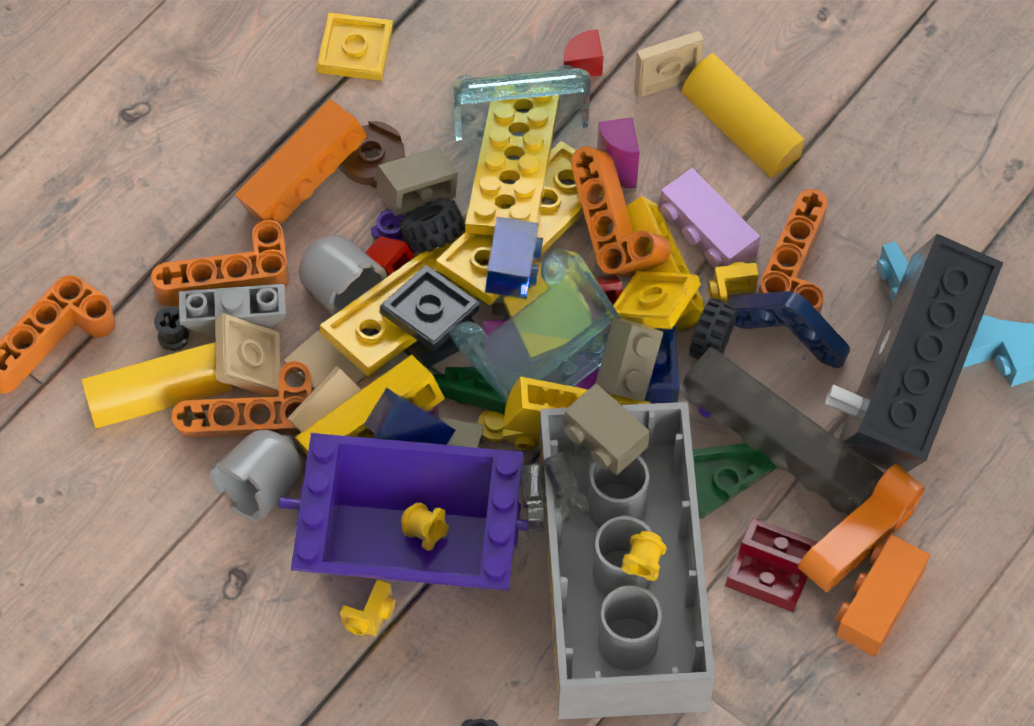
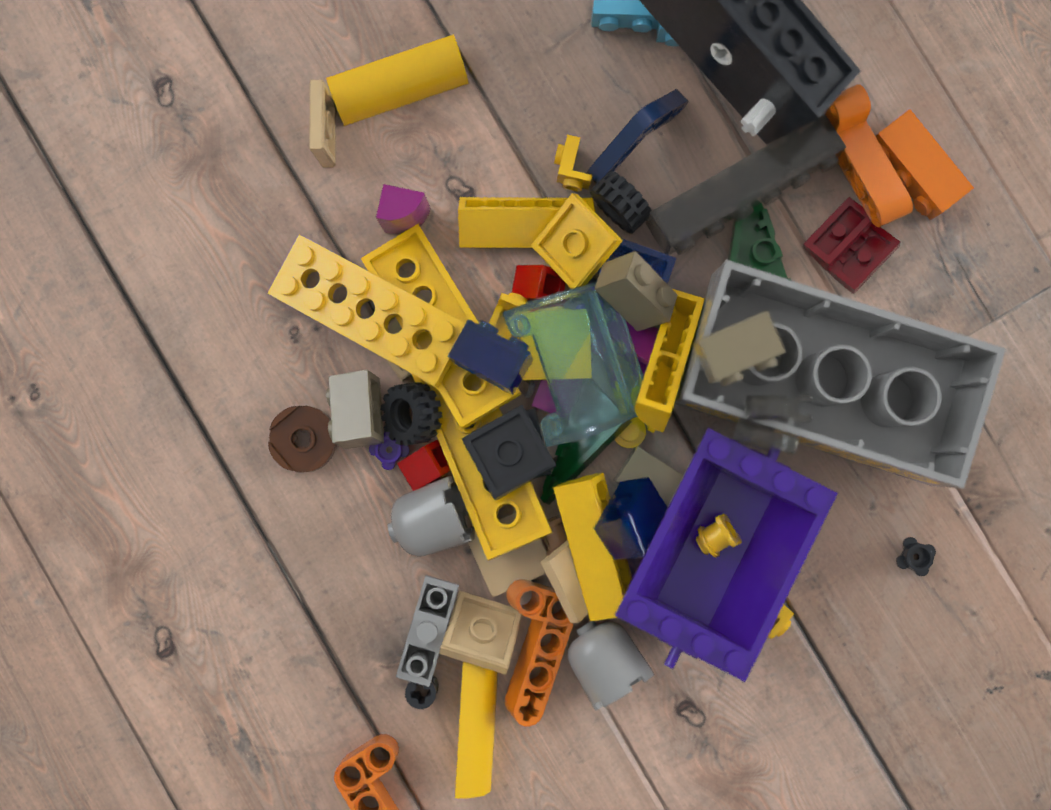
camera: 65 degrees left, 25 degrees up
orange beam [151,220,289,306] -> none
orange brick [234,99,367,225] -> none
yellow tile [316,12,393,81] -> none
clear light blue windscreen [449,65,591,140] -> none
brick [563,29,604,80] -> none
orange beam [571,146,671,278] -> none
yellow brick [621,531,667,581] -> none
lavender brick [659,168,760,268] -> none
orange beam [758,189,828,314] -> none

